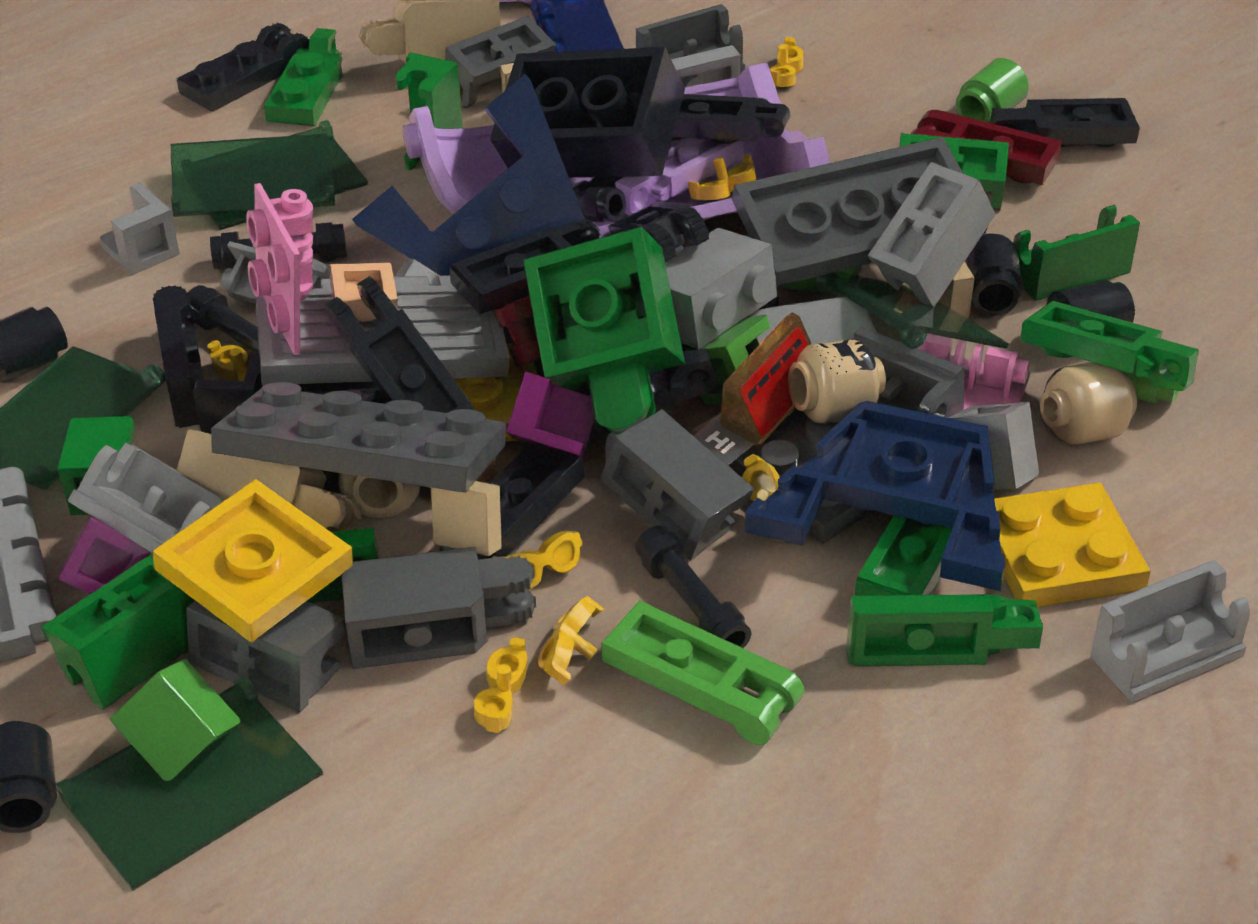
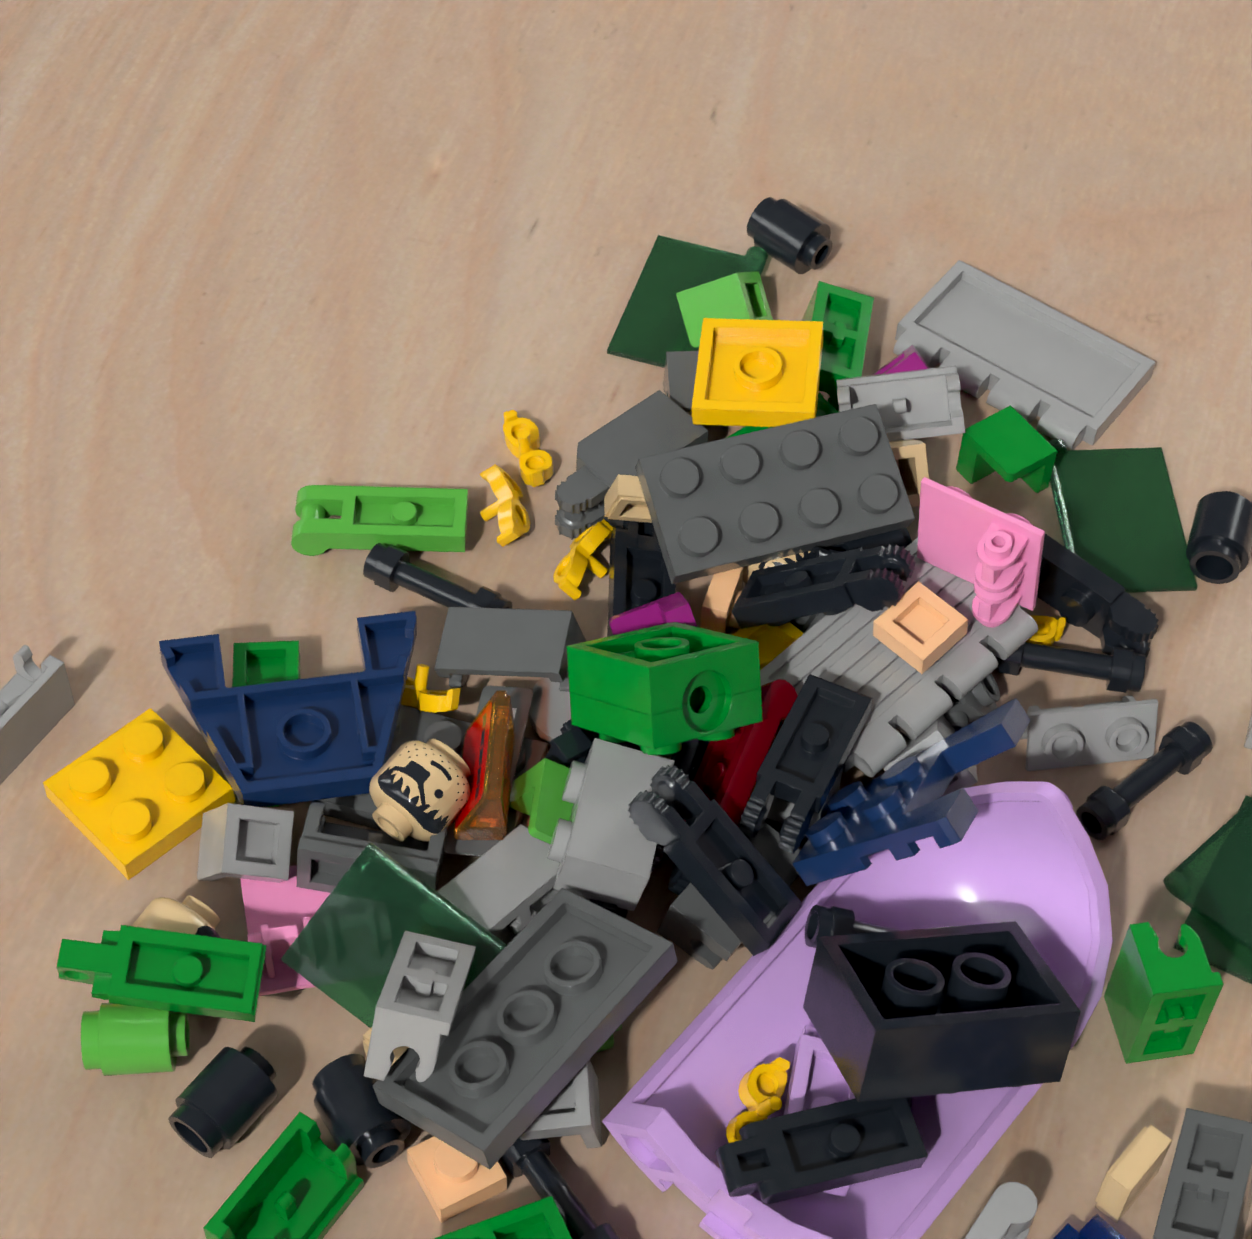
camera: 145 degrees right, 10 degrees up
green hinge [846,594,1043,666] -> none

